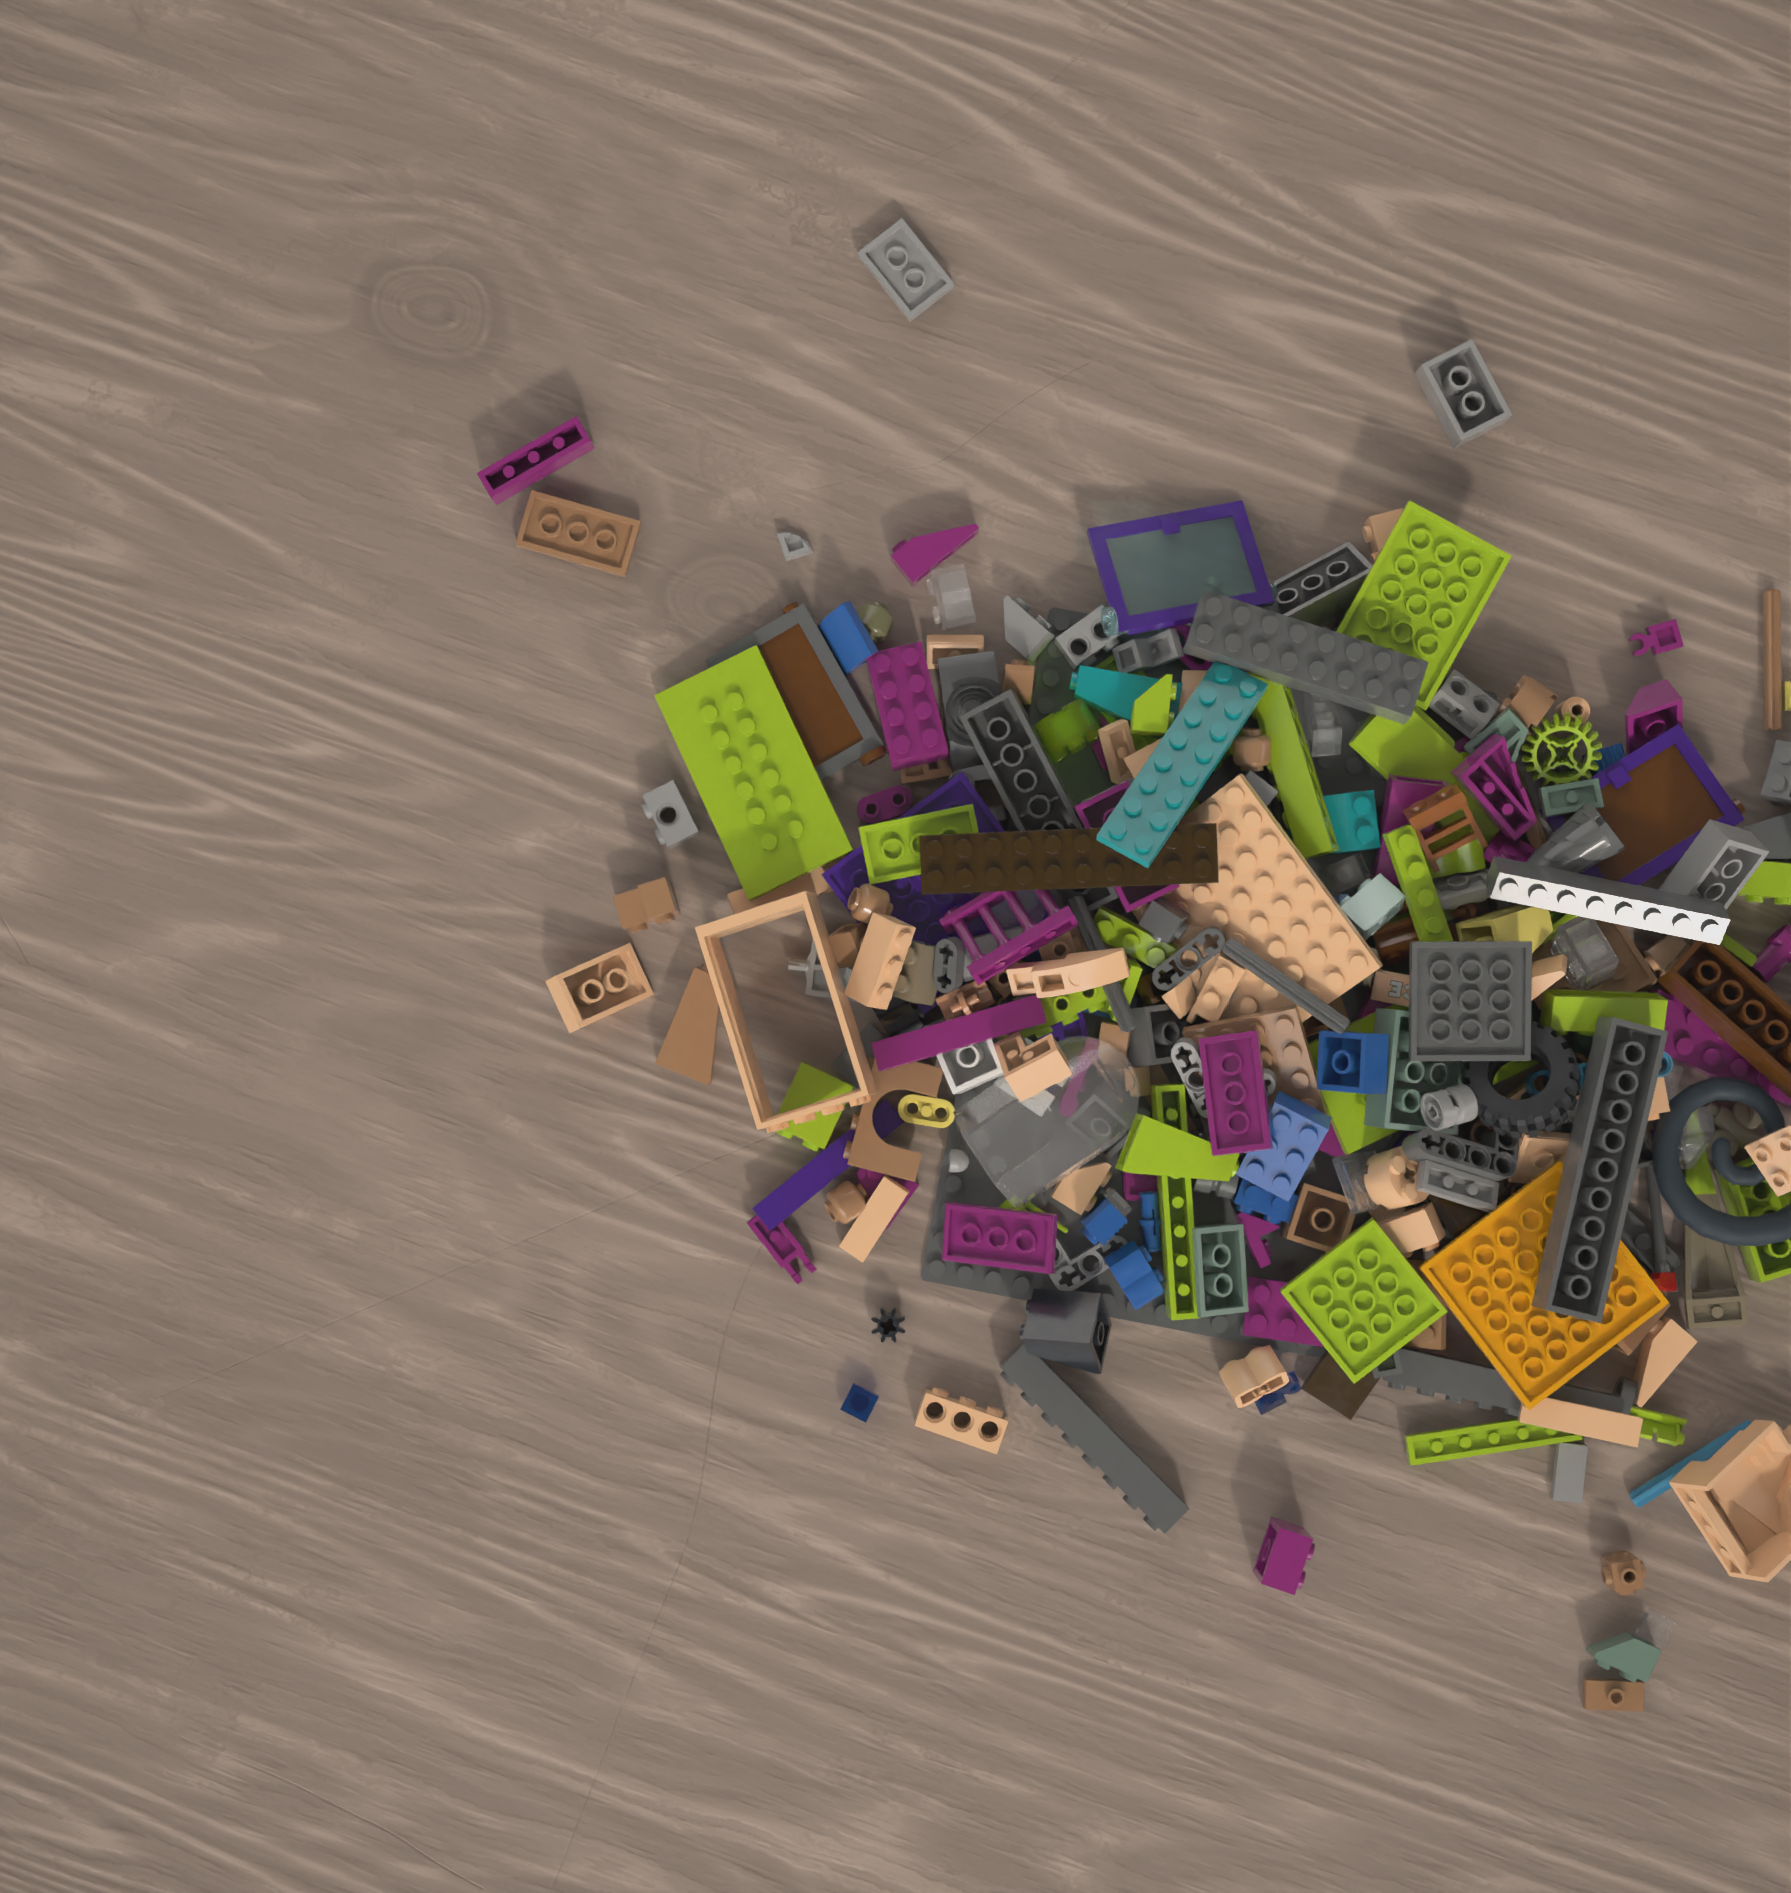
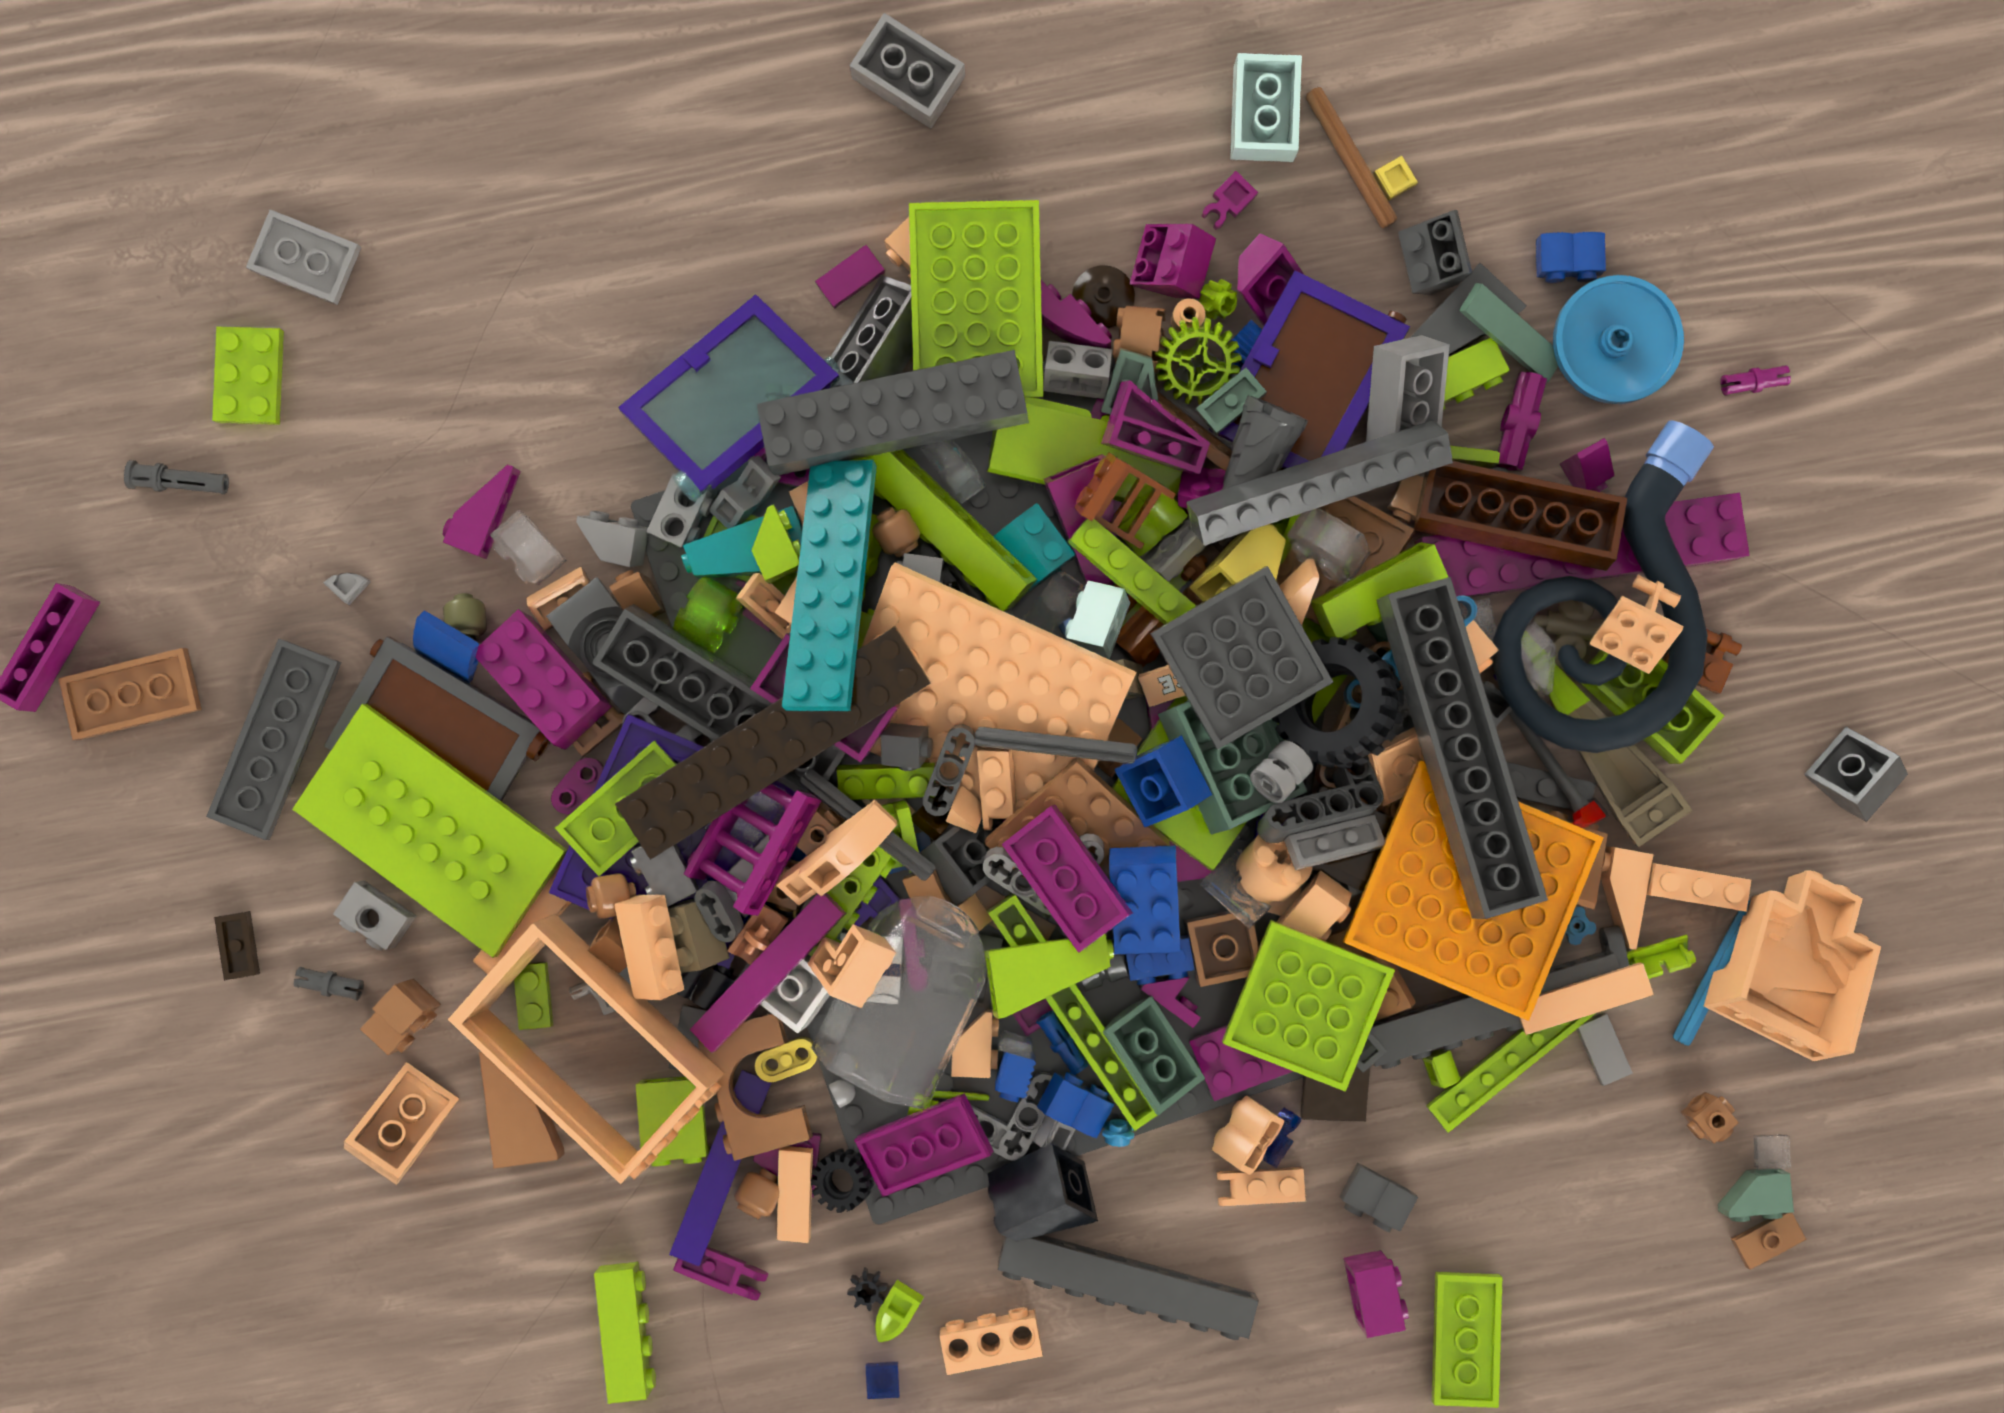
camera: 30 degrees left, 0 degrees up
none -> dark grey pin [124,460,229,494]
none -> dark grey plate [206,638,342,840]
none -> lime plate [212,326,284,425]
none -> dark brown plate [214,911,260,981]
none -> dark grey pin [294,967,364,1001]
none -> lime plate [514,962,553,1030]
none -> lime brick [594,1261,656,1404]
none -> flat silver brick [630,844,699,907]
none -> black tyre [811,1149,874,1213]
none -> magenta tile [815,245,885,309]
none -> lime plate [875,1280,924,1343]
none -> light grey brick [1033,1115,1076,1150]
none -> magenta slope [1041,280,1112,349]
none -> dark brown dish [1072,265,1135,328]
none -> dark azure plate [1102,1119,1134,1147]
none -> magenta slope [1130,224,1216,299]
none -> lime gear [1198,279,1237,320]
none -> light nougat hinge [1217,1167,1306,1206]
none -> light aqua brick [1230,53,1302,162]
none -> dark grey brick [1340,1162,1418,1233]
none -> lime brick [1422,1048,1461,1089]
none -> lime plate [1431,1272,1503,1408]
none -> dark azure plate [1565,907,1596,945]
none -> light nougat brick [1646,863,1752,912]

